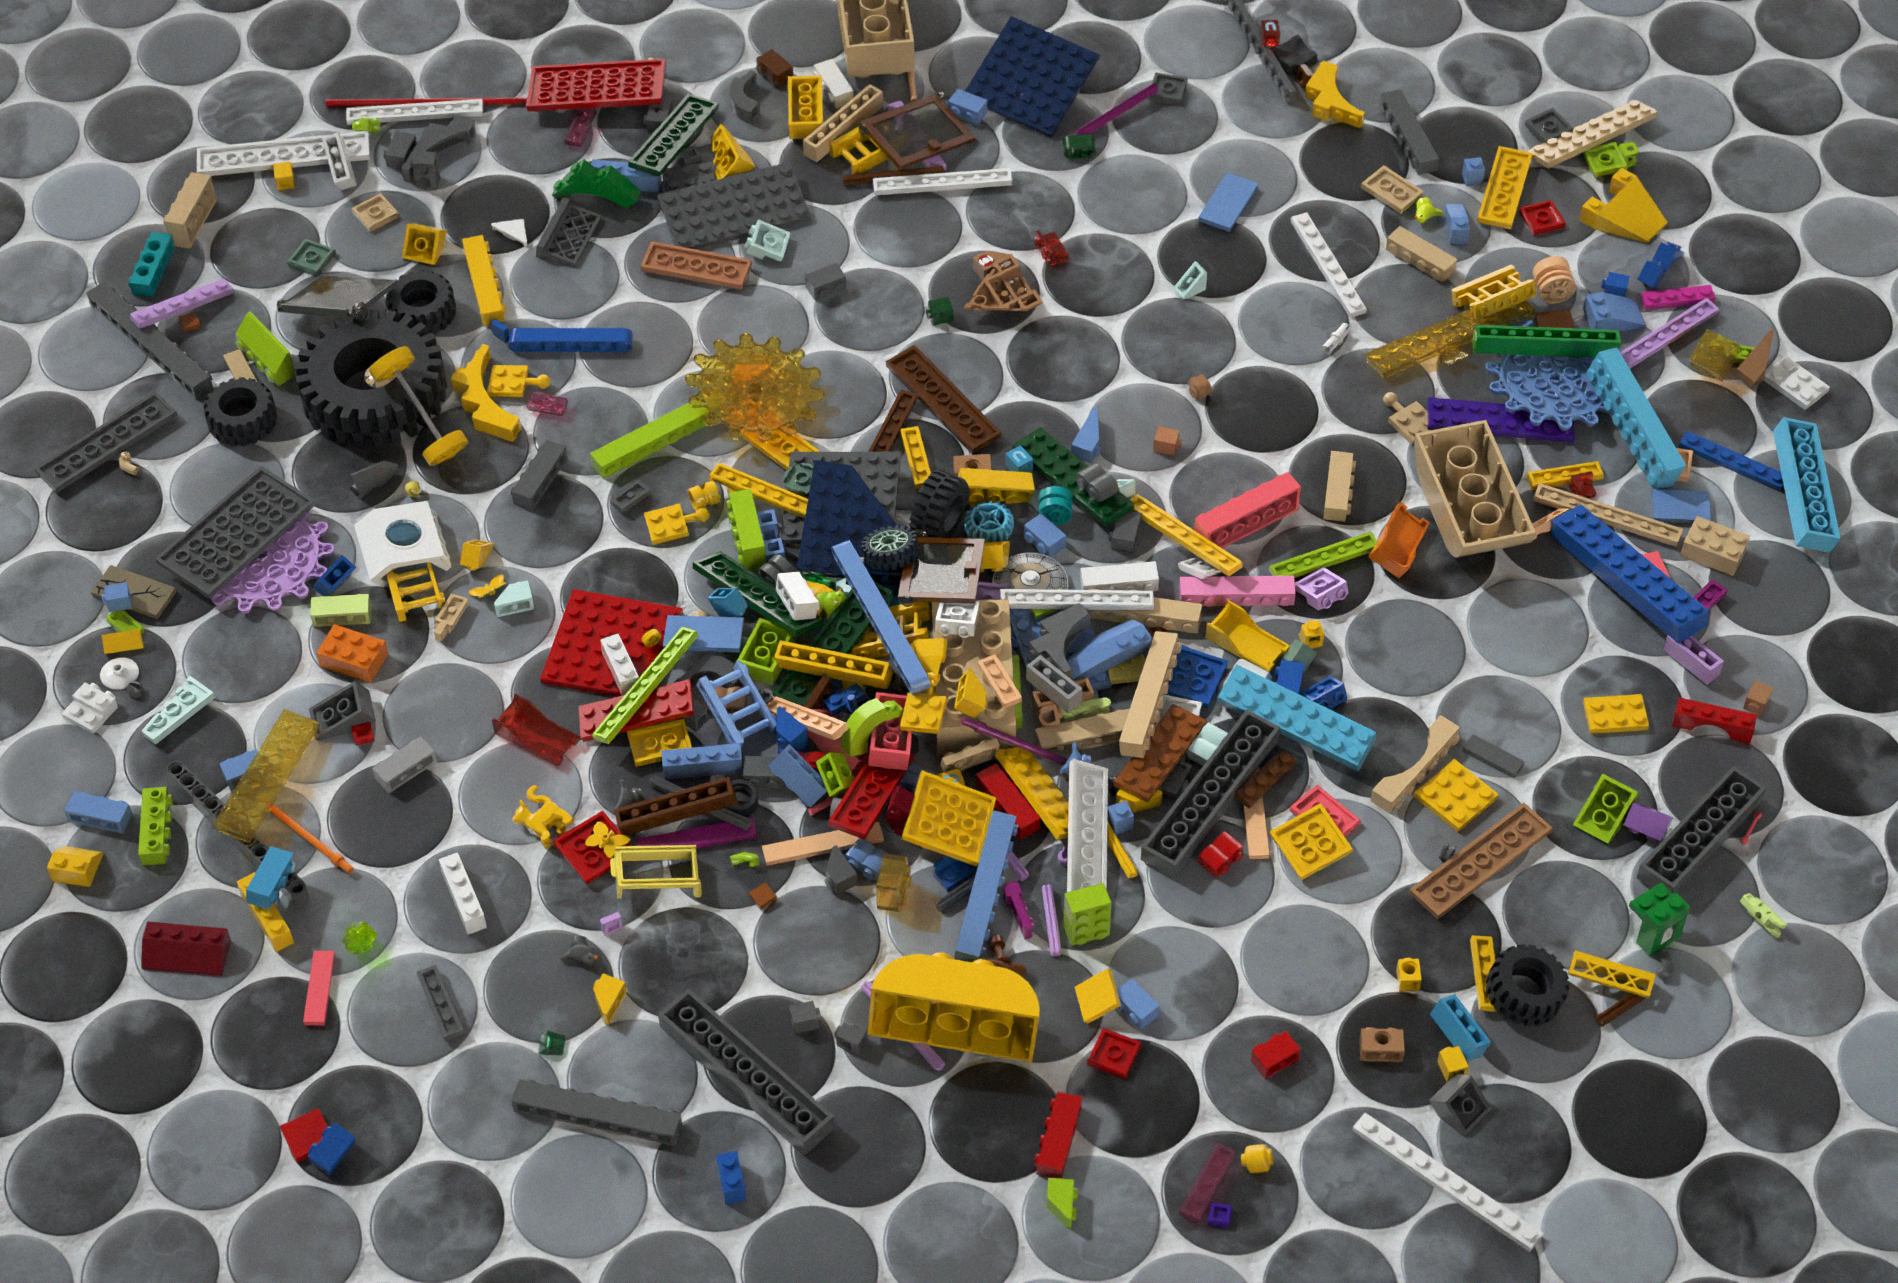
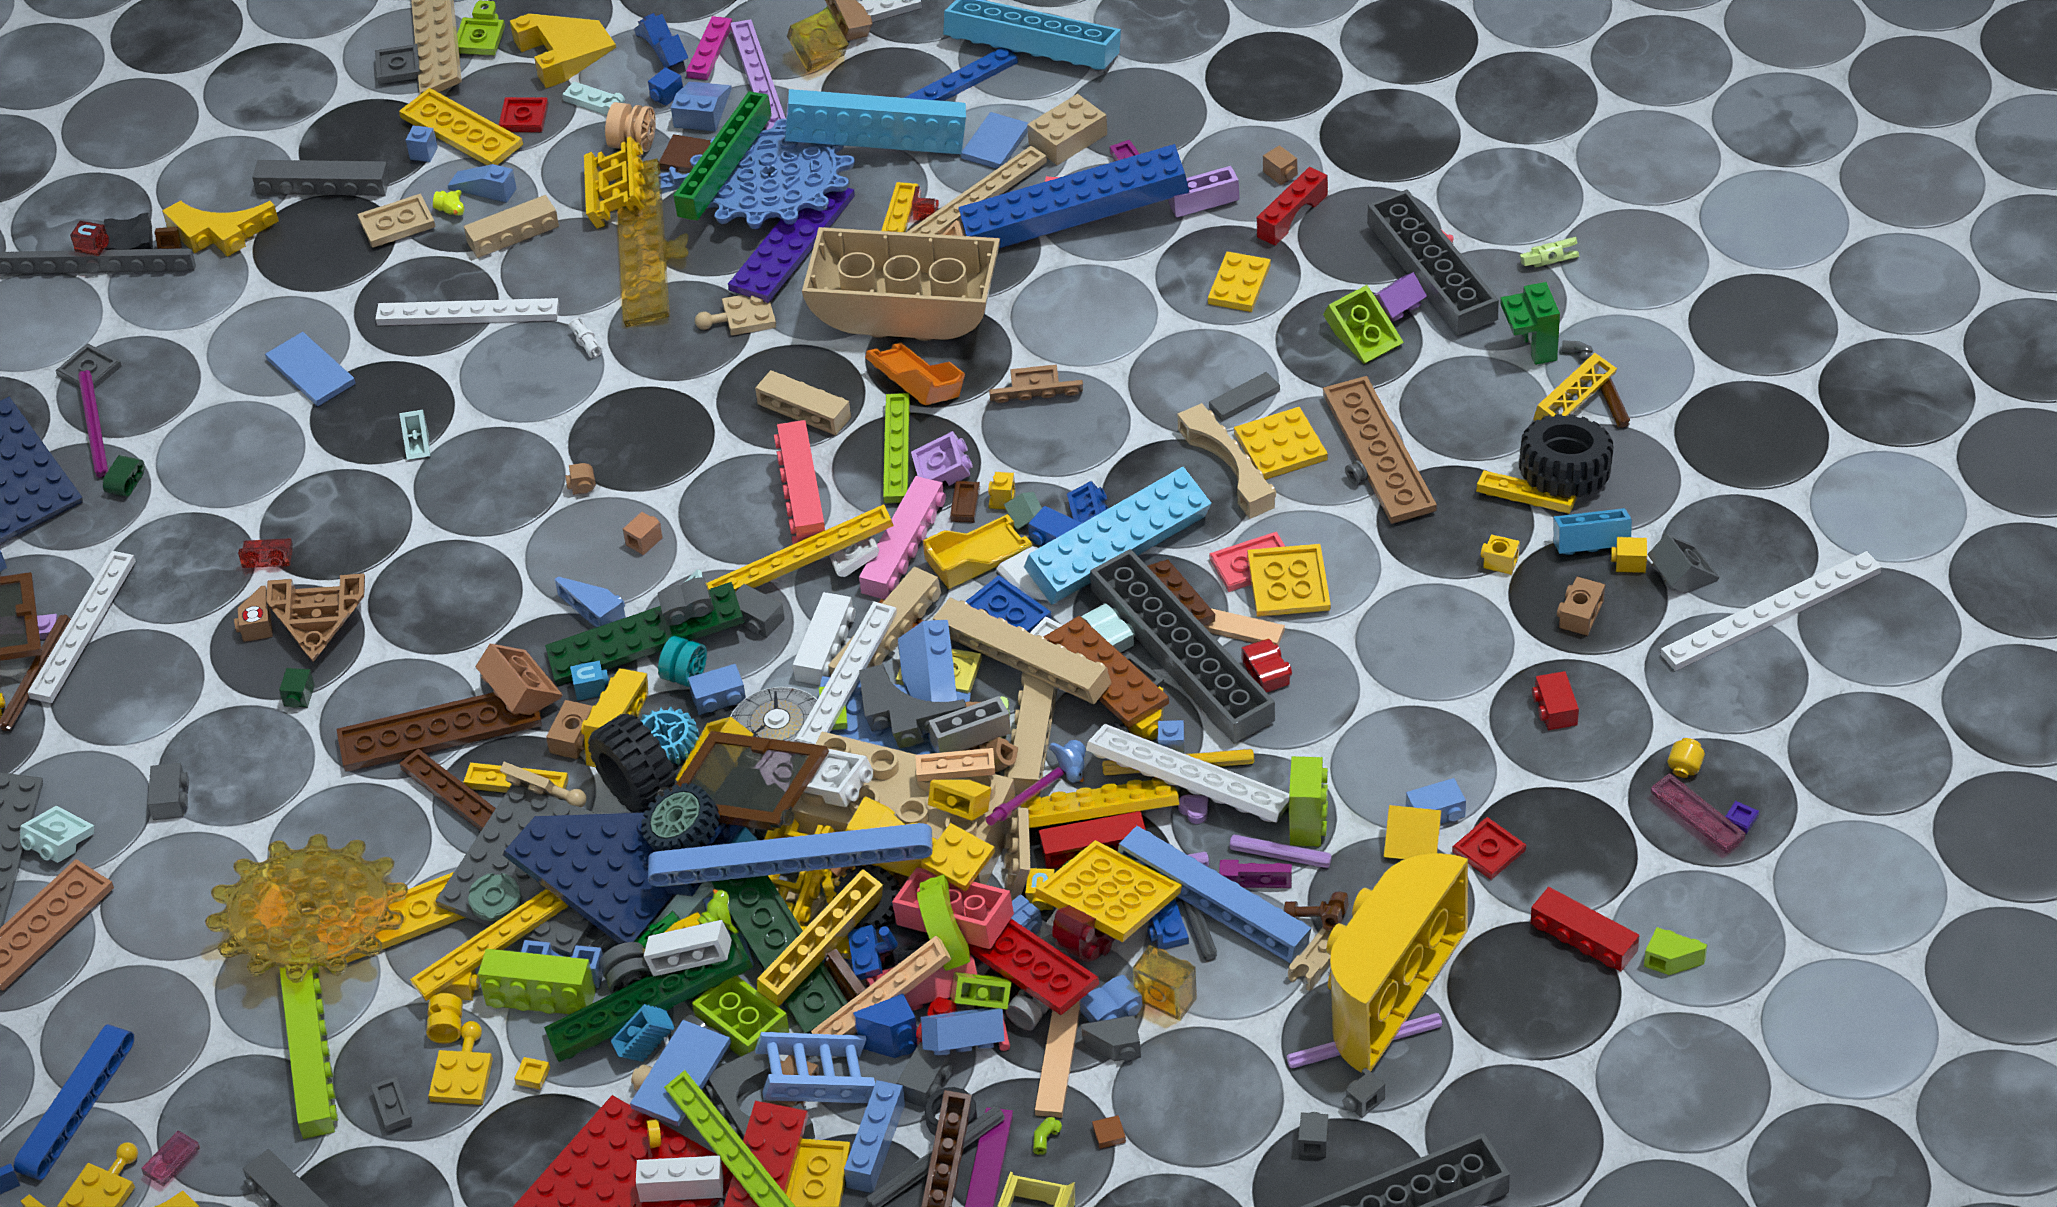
camera: 65 degrees left, 5 degrees down
none -> nougat slope [475,643,563,715]
none -> tan plate [500,762,586,808]
none -> yellow plate [514,1057,550,1090]
none -> light aqua plate [562,82,625,115]
none -> reddish brown tile [950,481,980,523]
none -> medium nougat bracket [989,364,1083,403]

